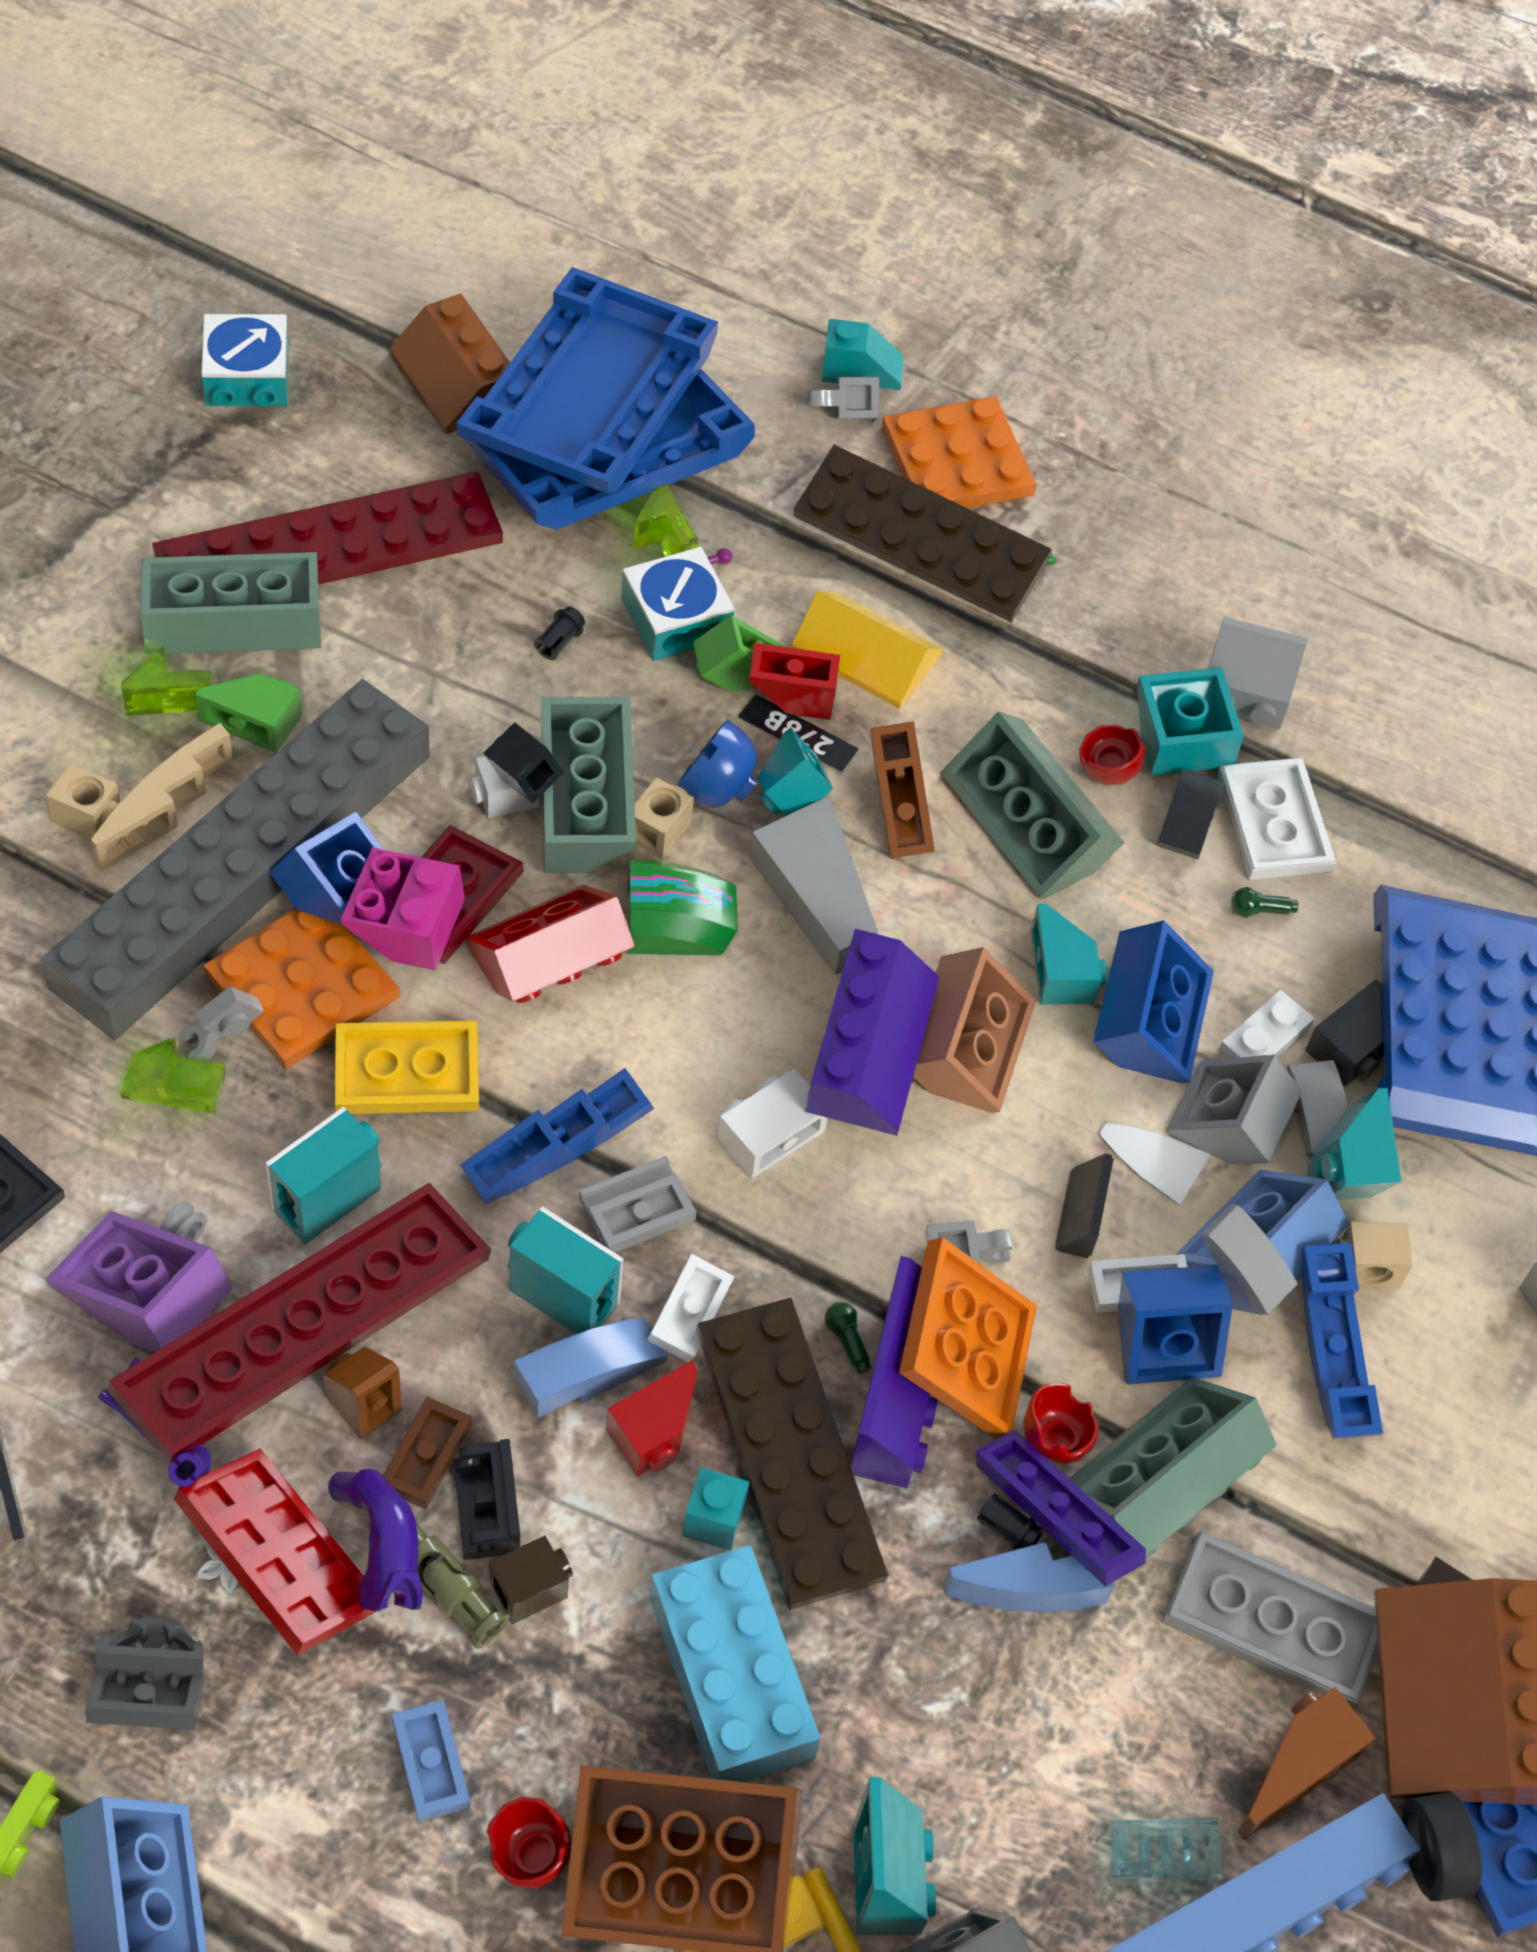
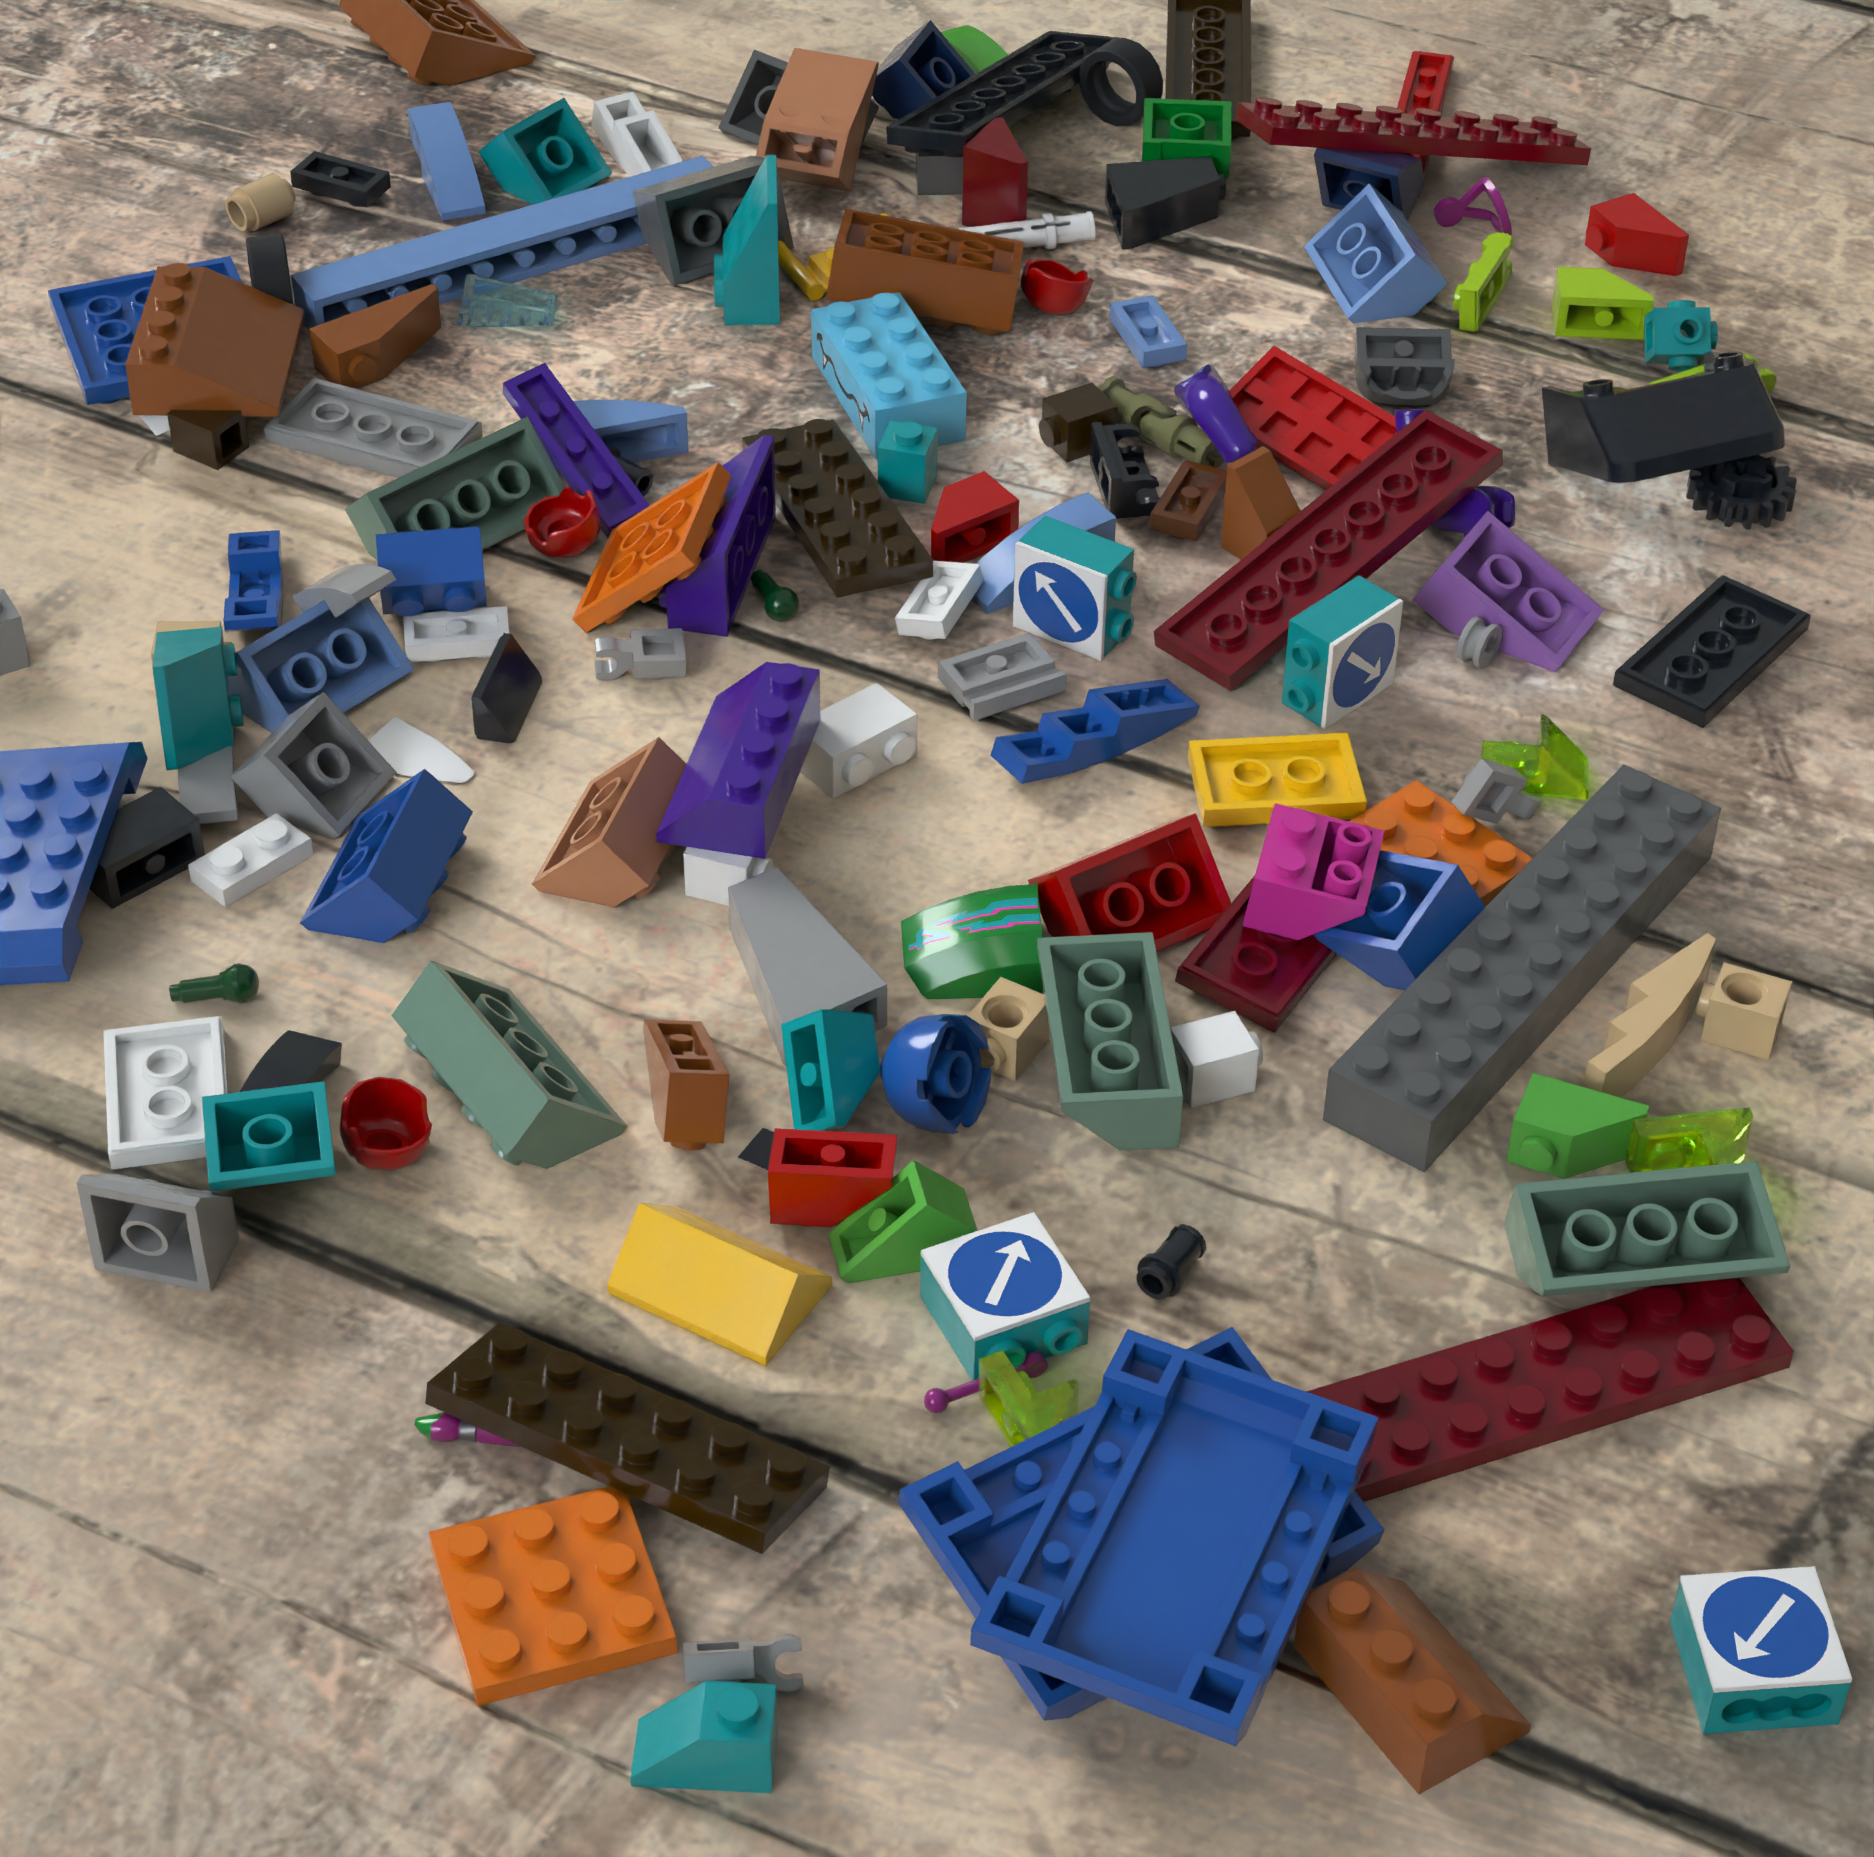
camera: 175 degrees left, 15 degrees down
black brick [483,722,564,804] -> none
teal slope [1031,904,1107,1004] -> none

